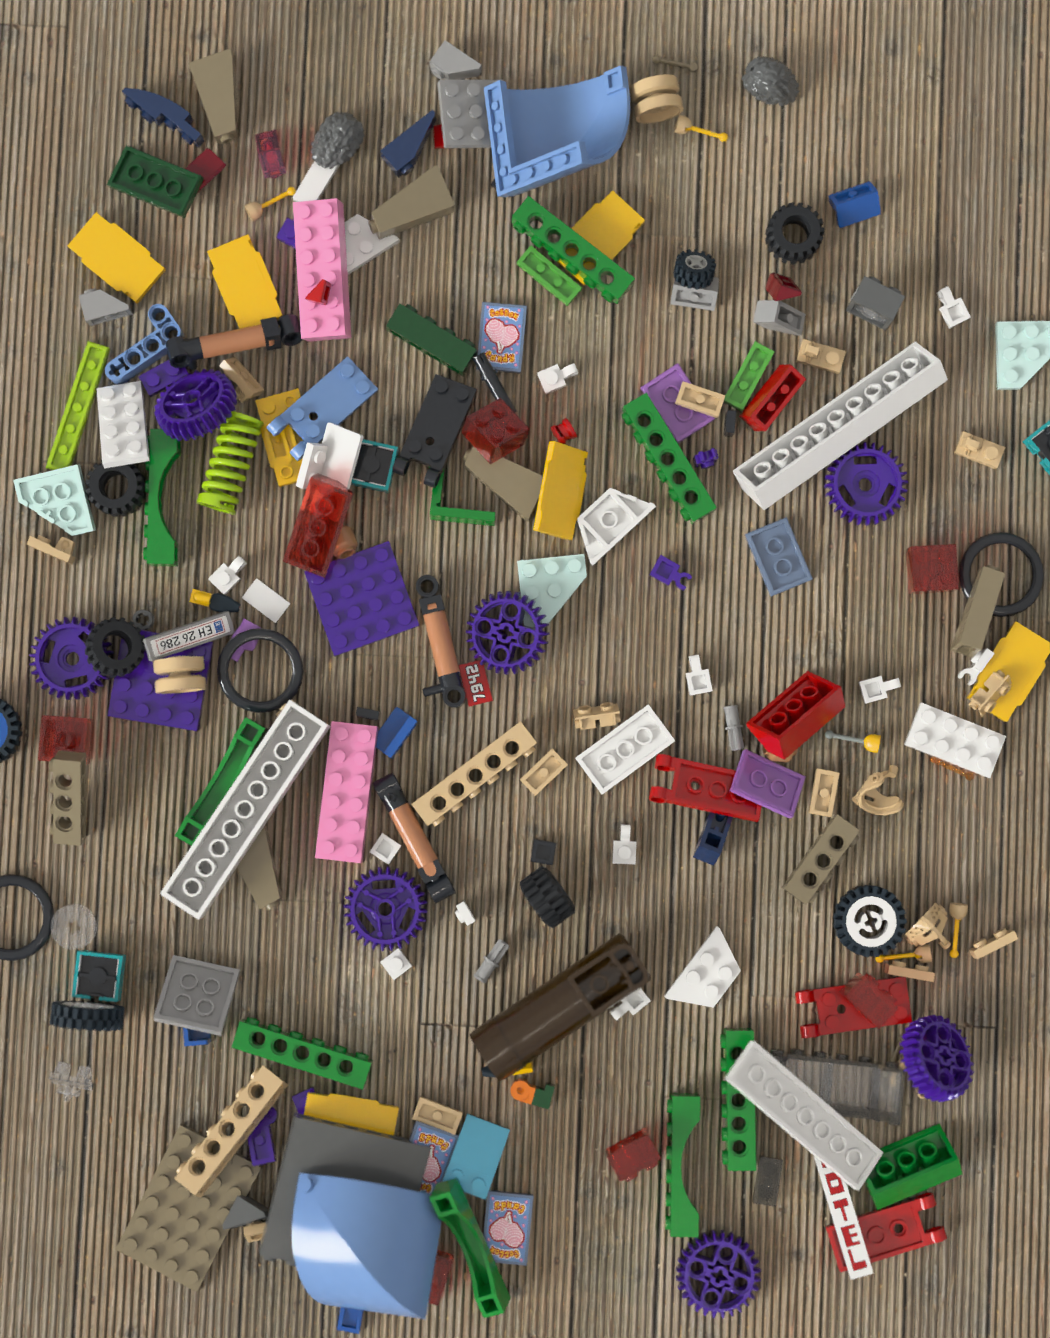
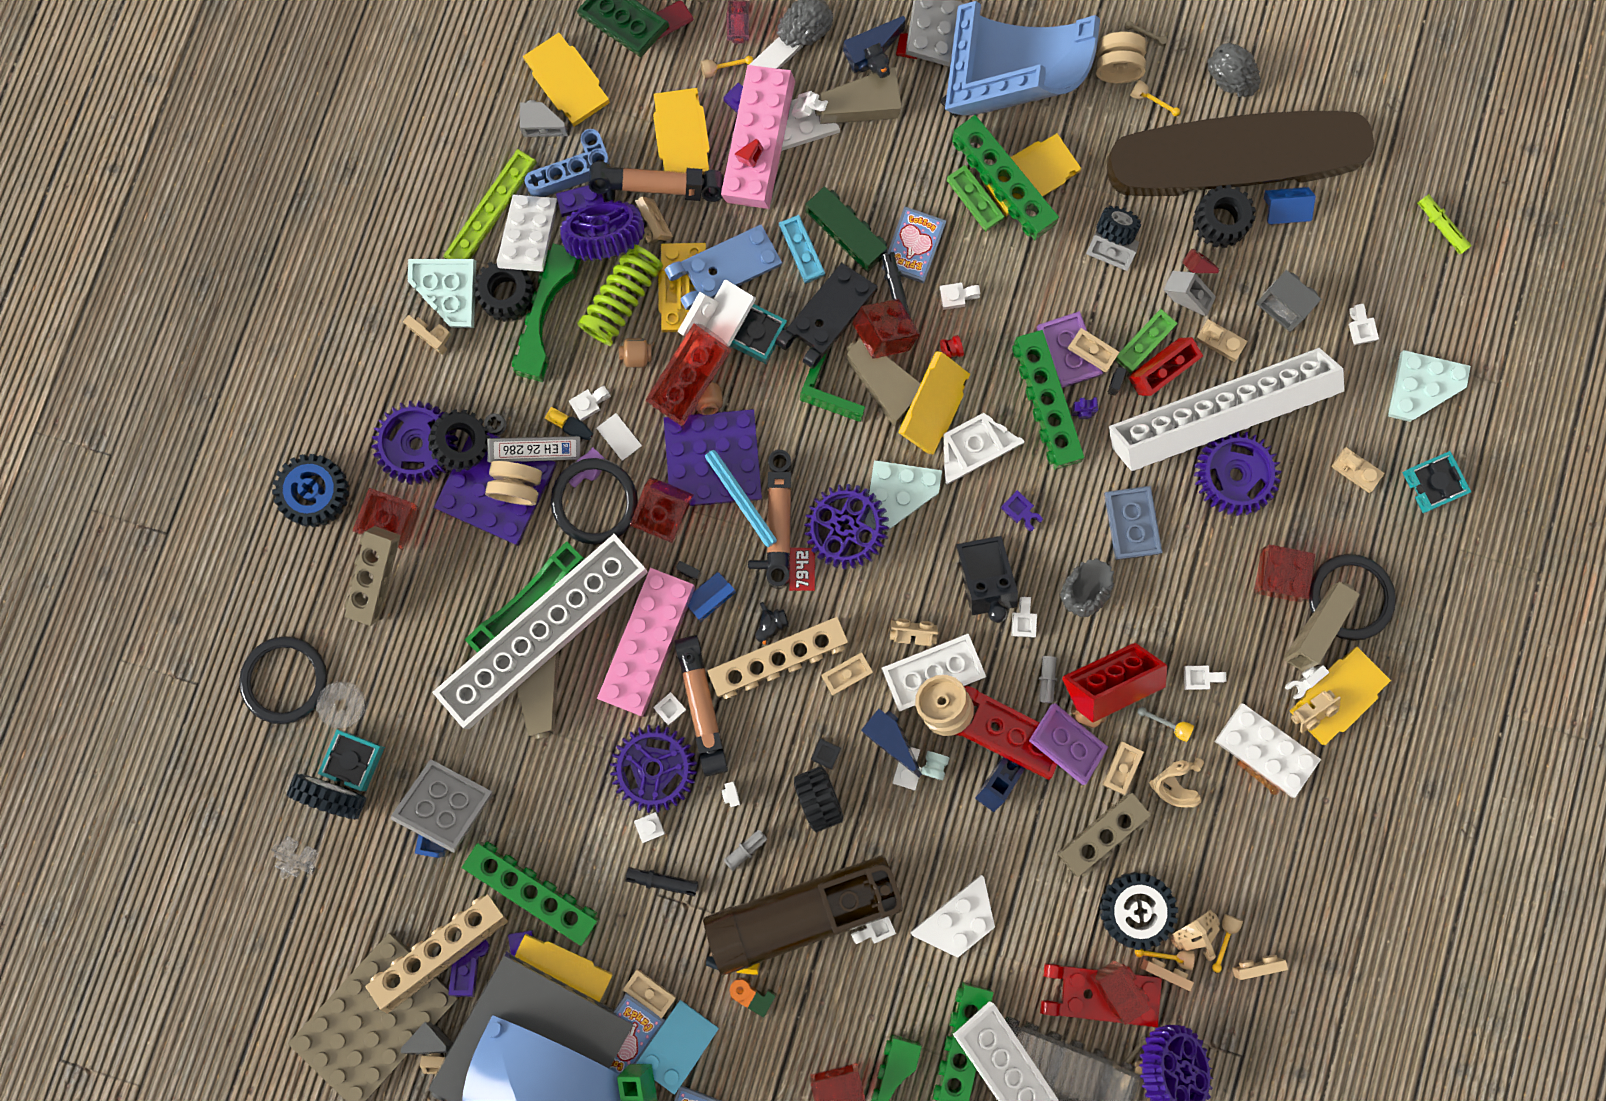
camera: 15 degrees right, 5 degrees down
none -> medium nougat head [619,338,651,368]
none -> black pin [625,867,698,897]
none -> clear red brick [630,477,694,543]
none -> medium azure axle [705,450,777,547]
none -> black animal [755,602,789,645]
none -> medium azure tile [779,215,825,284]
none -> white plate [791,91,828,119]
none -> dark blue slope [861,709,922,778]
none -> black animal [864,43,890,78]
none -> tan wheel [915,675,974,736]
none -> light aqua wheel [921,751,950,780]
none -> black slope [956,536,1018,623]
none -> dark grey piece [1060,558,1114,617]
none -> dark brown piece [1107,111,1374,196]
none -> lime pin [1417,194,1472,255]

